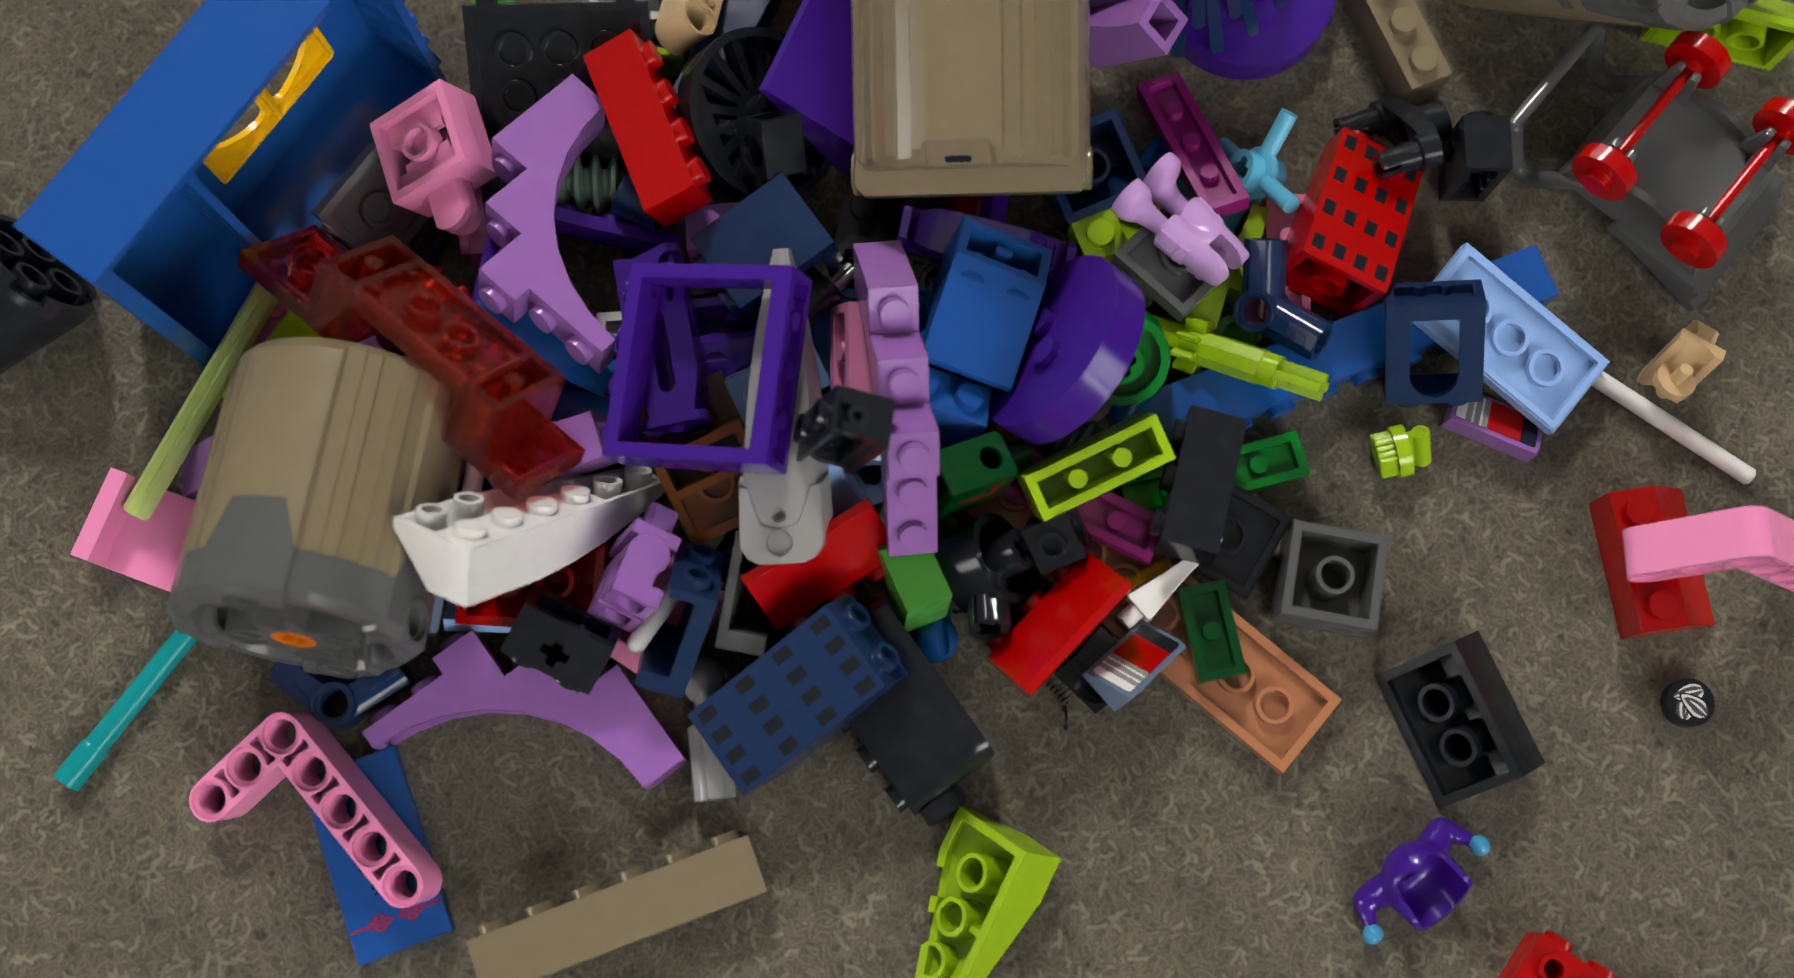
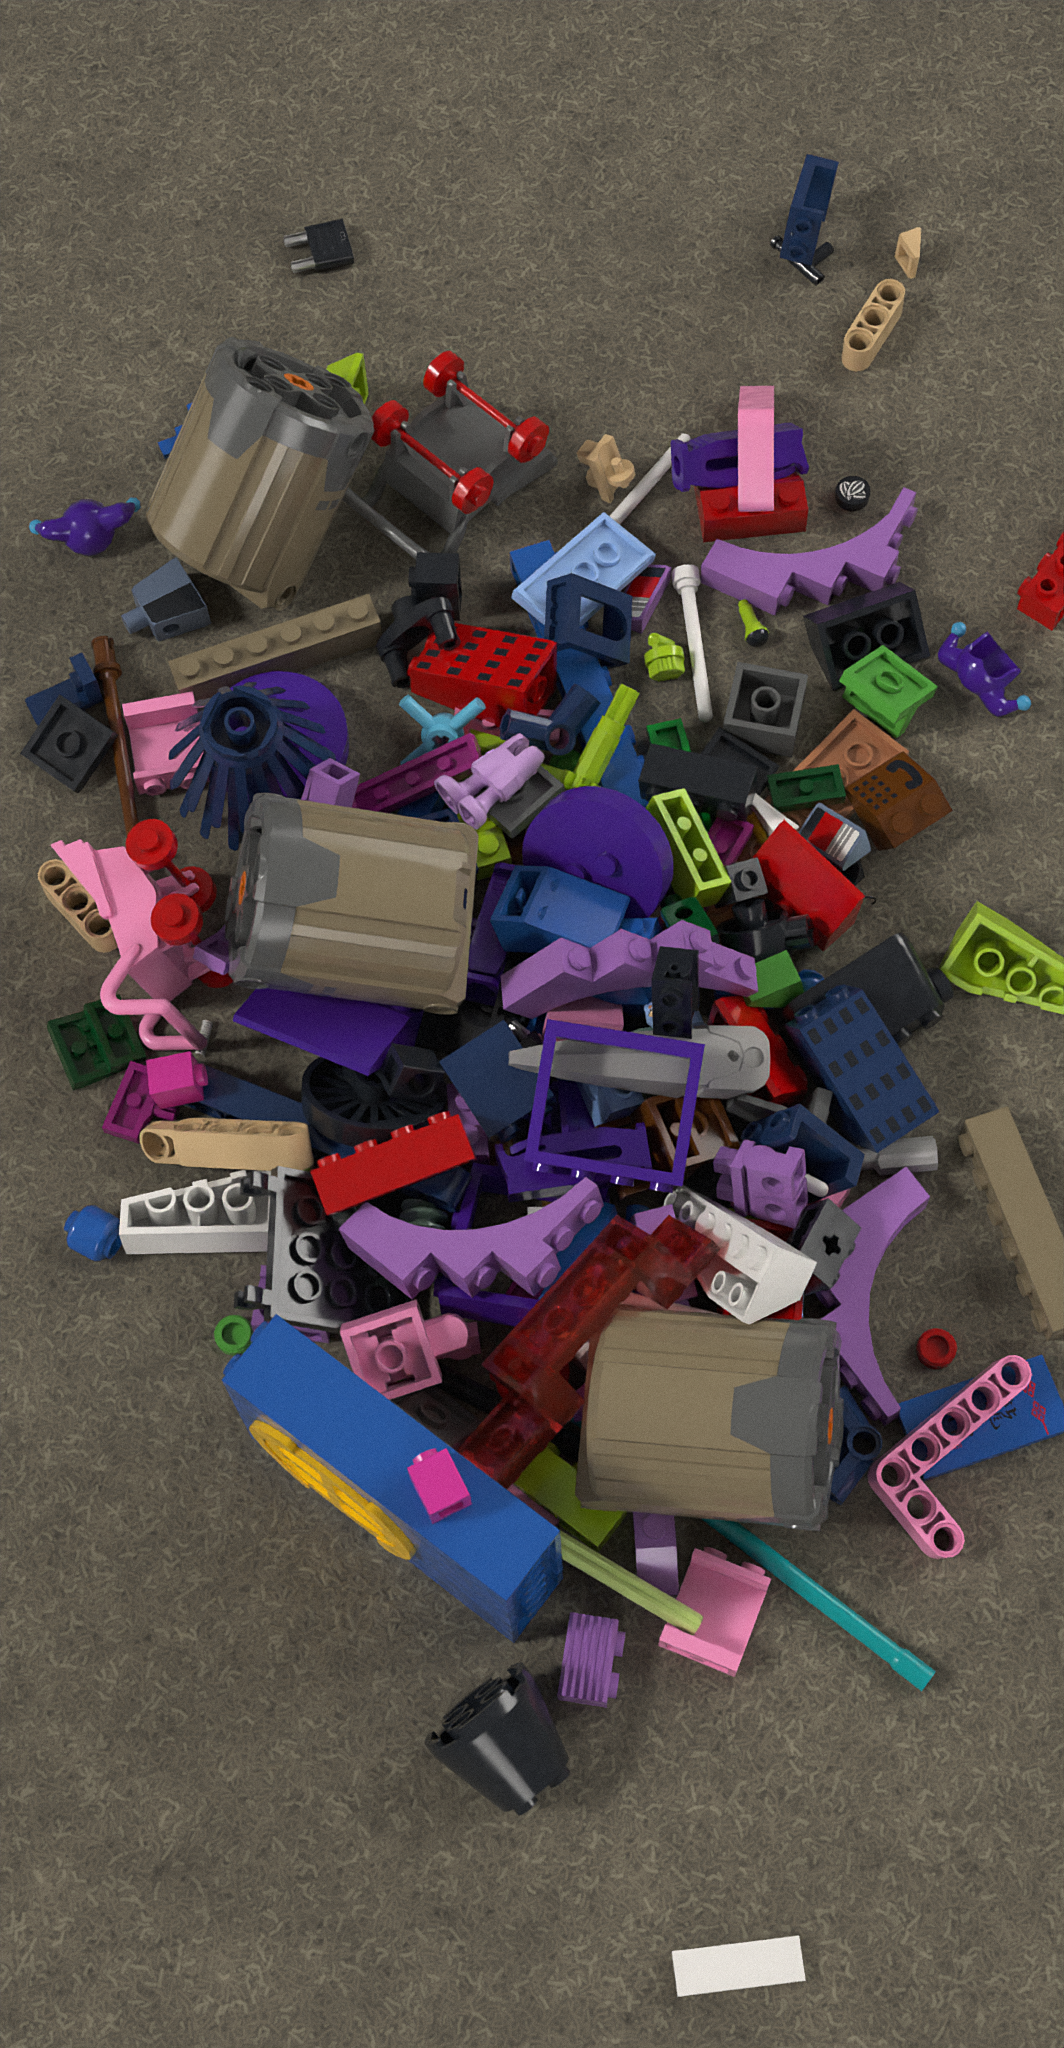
camera: 85 degrees left, 10 degrees down
none -> dark pink brick [407,1448,472,1524]
none -> medium lavender brick [557,1612,626,1708]
none -> dark purple piece [670,422,809,492]
none -> white piece [671,565,713,722]
none -> medium lavender arch [700,487,918,615]
none -> lime piece [738,599,769,647]
none -> bright green bracket [839,645,938,739]
none -> reddish brown slope [844,751,953,851]
none -> red tile [916,1328,957,1369]

